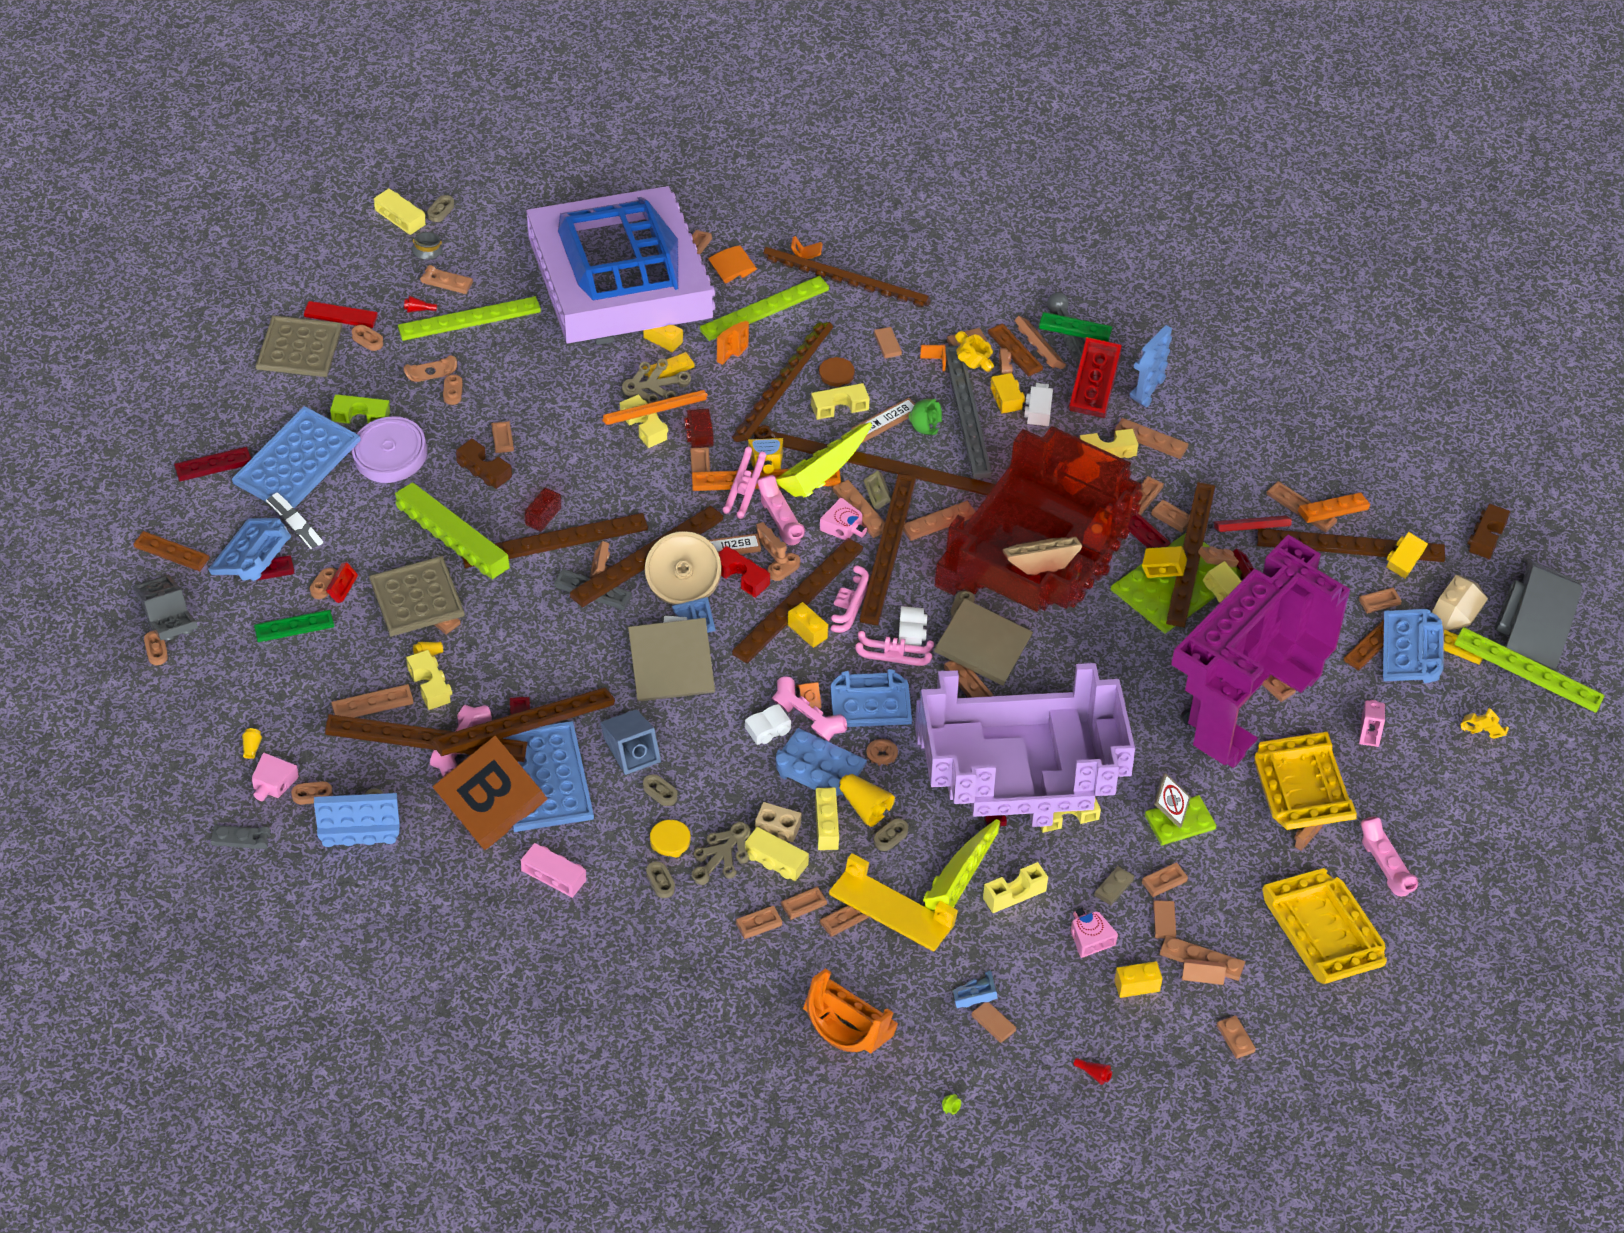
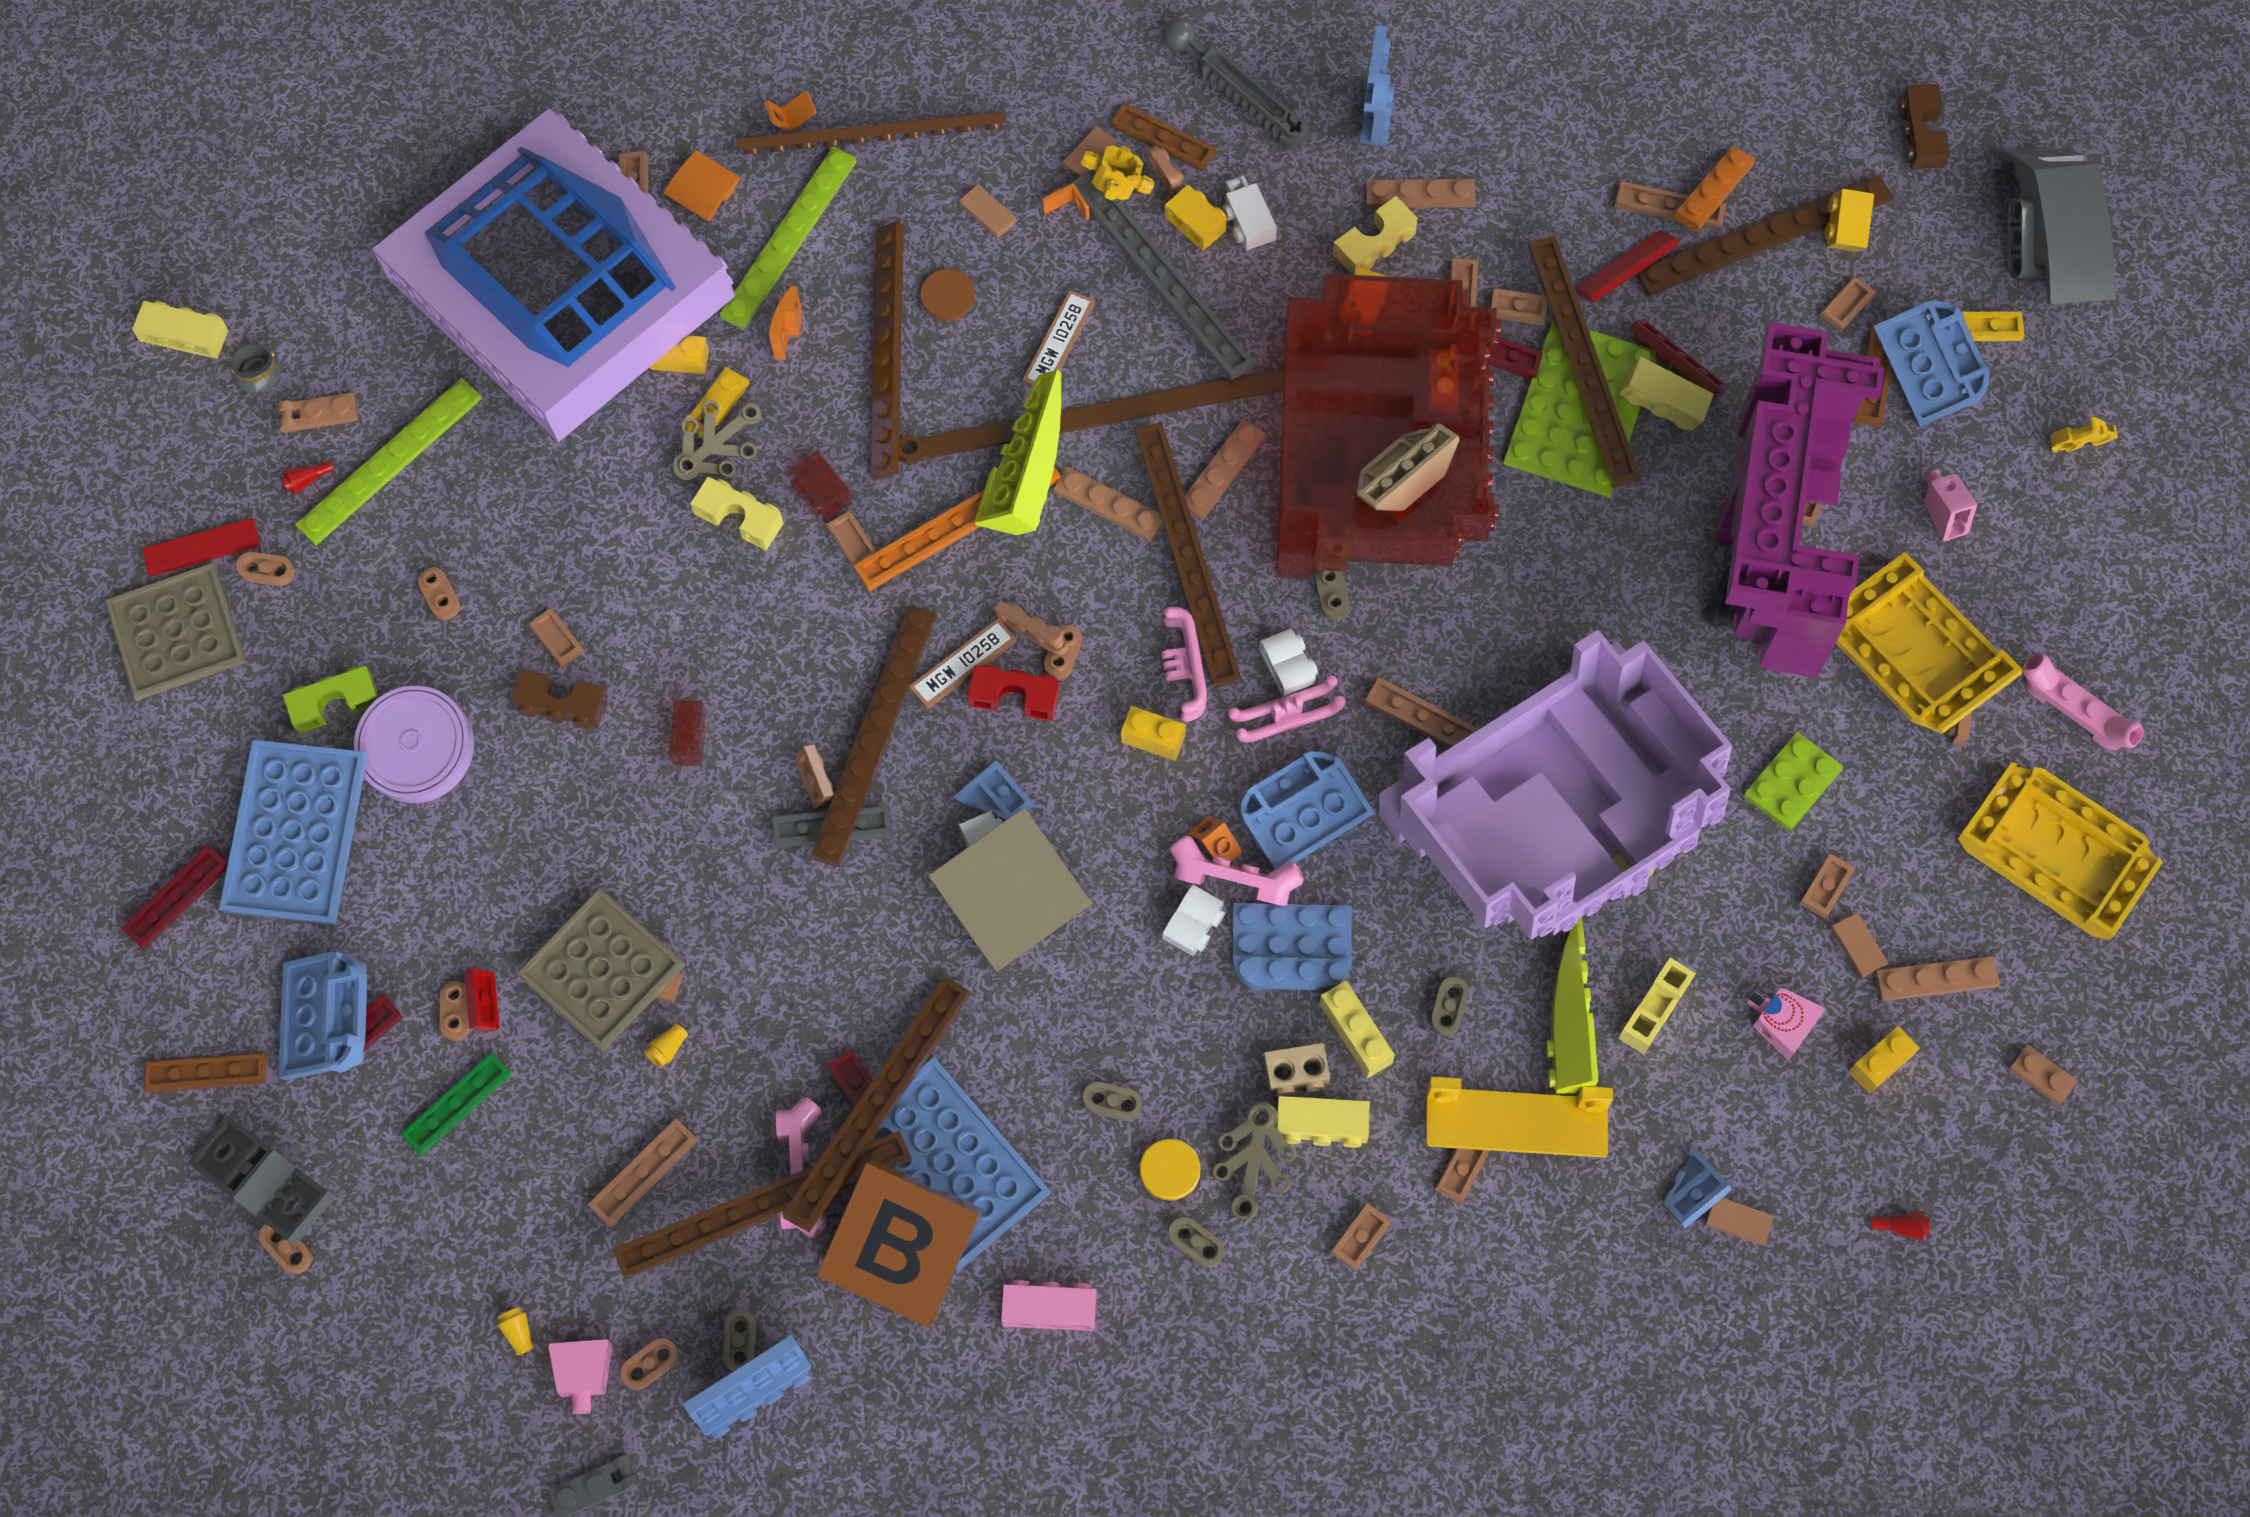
camera: 25 degrees left, 20 degrees up
sticker [266,493,323,549] -> none
lime brick [395,482,510,579] -> none
nougat piece [404,355,457,382] -> none
light yellow arch [406,650,452,710] -> none
dark tan plate [427,195,454,222] -> none
reddish brown plate [461,513,648,568] -> none
sand blue slope [600,709,661,775] -> none
orange axle [602,390,708,425] -> none
tan dish [645,532,721,605] -> none
bright pink piece [723,447,766,519] -> none
reddish brown plate [732,538,863,664] -> none
yellow torso [748,438,783,474] -> none
bright pink plate [757,475,805,545] -> none
nougat tile [781,887,827,920] -> none
orange piece [803,968,898,1053] -> none
light yellow arch [811,383,870,420] -> none
bright pink torso [820,498,867,540] -> none
yellow cone [839,774,895,827] -> none
dark tan plate [863,470,892,510] -> none
nougat gear [866,739,898,766] -> none
bright green cylinder [909,399,942,435] -> none
dark tan tile [934,598,1033,686] -> none
lime plate [942,1094,961,1115] -> none
nougat plate [1014,316,1067,369] -> none
green tile [1039,312,1113,342] -> none
red brick [1069,337,1122,418] -> none
dark tan plate [1094,866,1135,906] -> none
yellow brick [1142,546,1187,578] -> none
piece [1154,773,1191,828] -> none
tile [1182,959,1226,985] -> none
nougat plate [1198,546,1239,567] -> none
tan wedge [1432,575,1488,631] -> none
lime plate [1454,627,1605,713] -> none

